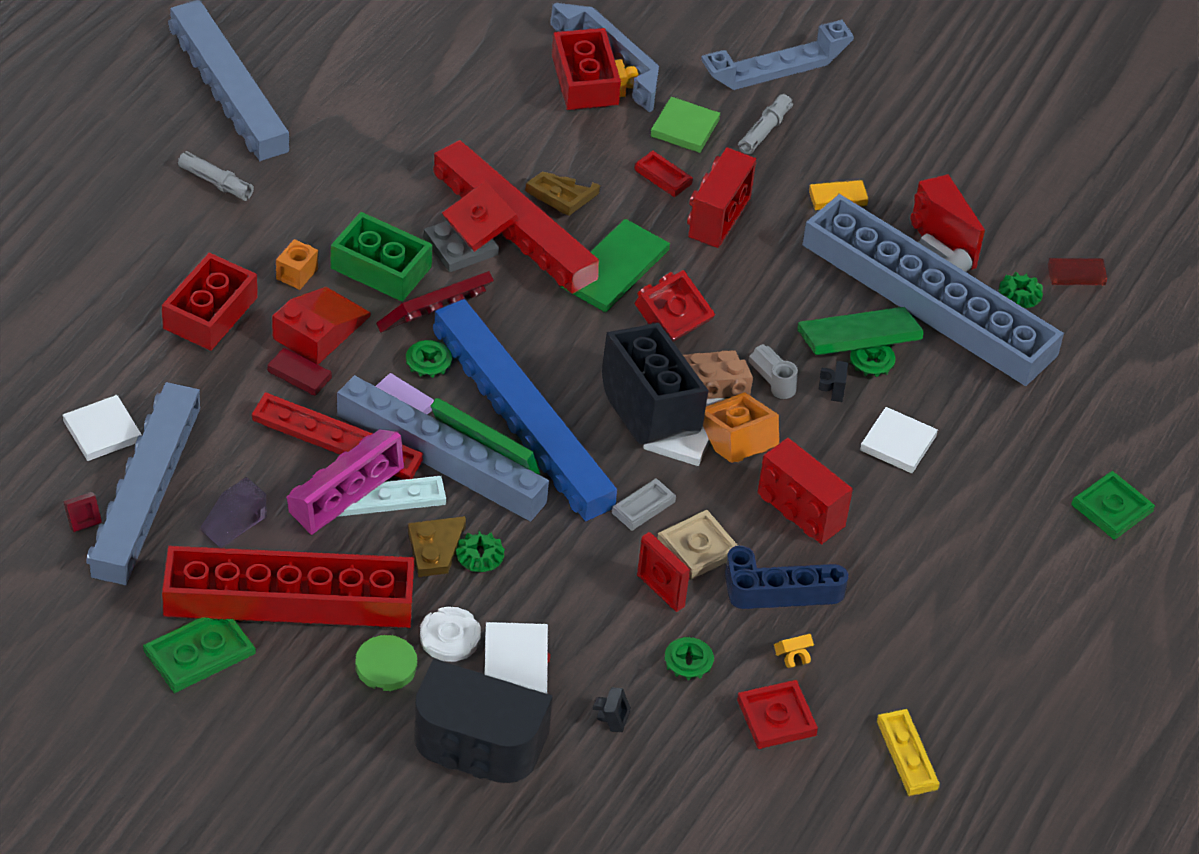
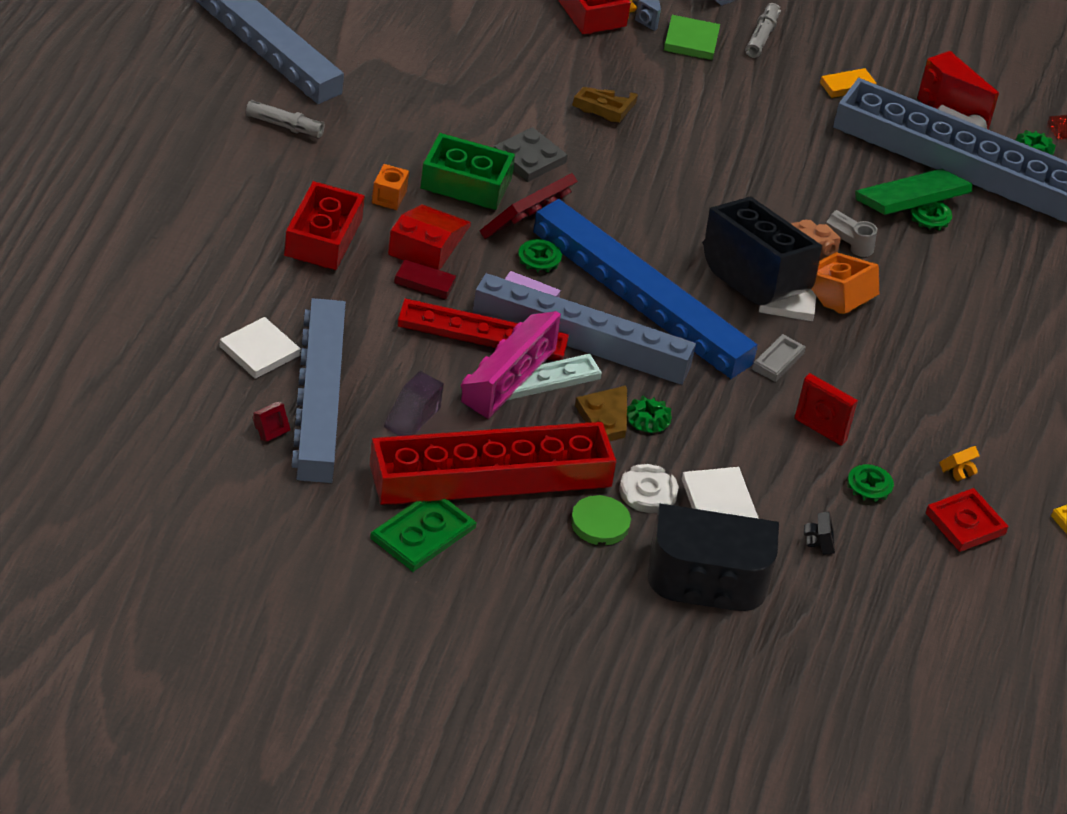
camera: 15 degrees left, 5 degrees down
green tile [430,398,540,475] -> none
red brick [433,140,599,294] -> none
red plate [442,181,519,252] -> none
green tile [560,219,670,313] -> none
red tile [634,150,693,198] -> none
red plate [634,270,716,342] -> none
tan tile [658,510,738,580] -> none
red brick [687,147,757,248] -> none
dark blue beam [725,545,848,609] -> none
red brick [758,438,853,545] -> none
black tile [818,361,848,402] -> none
white tile [860,407,938,473] -> none

